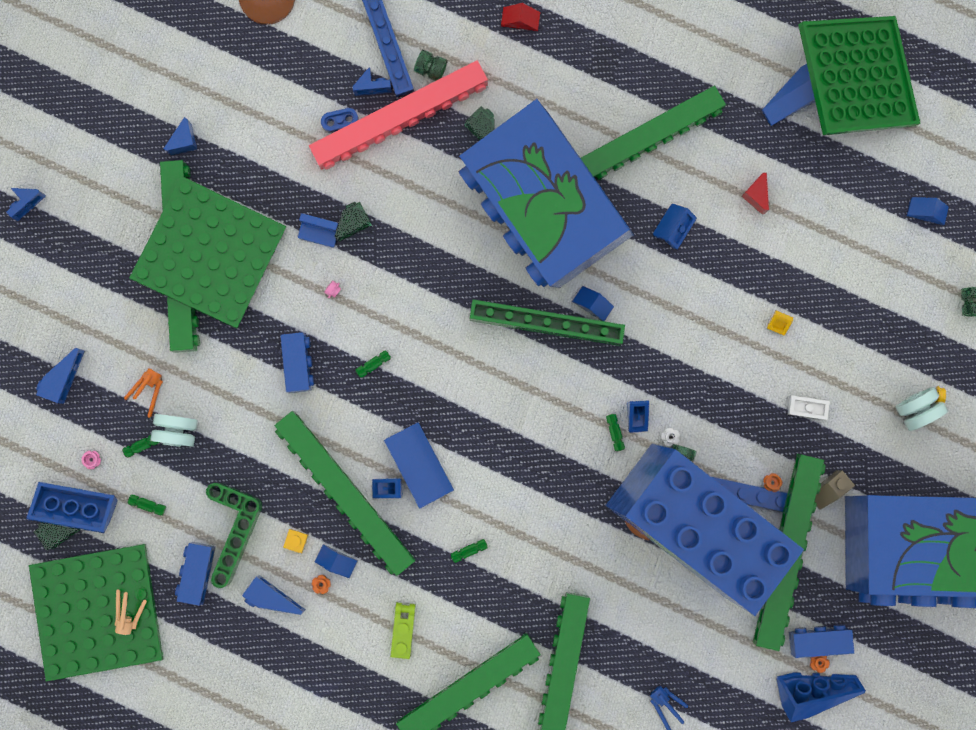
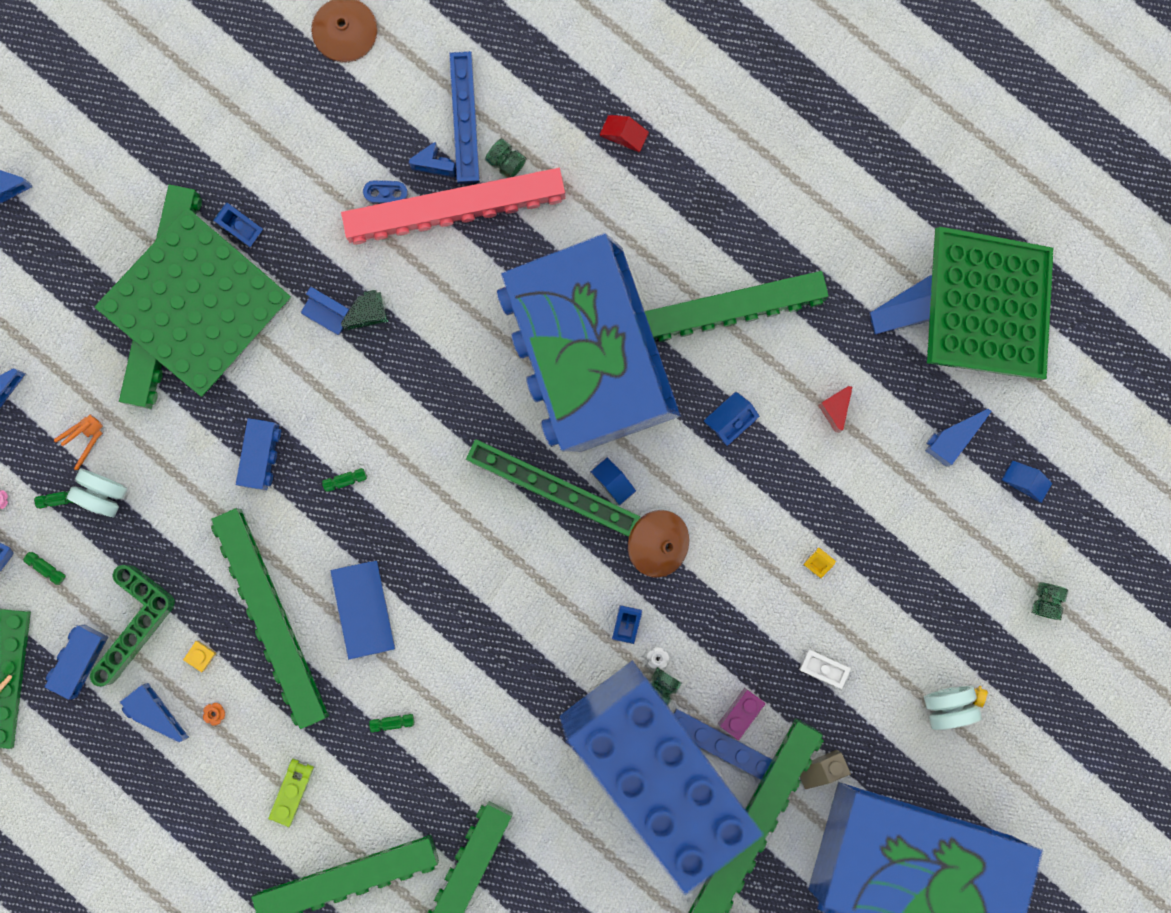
camera: 15 degrees right, 0 degrees up
blue slope [164,117,197,155] -> none
blue slope [315,544,358,578] -> none
bright pink plate [324,280,341,298] -> none
blue slope [372,478,403,498] -> none
clear green slope [465,106,495,141] -> none
green axle [606,414,625,451] -> none
orange plate [763,473,782,492] -> none
none -> blue slope [213,202,263,247]
none -> dark orange dish [628,510,690,578]
none -> magenta brick [718,687,766,741]
none -> blue slope [925,409,992,467]

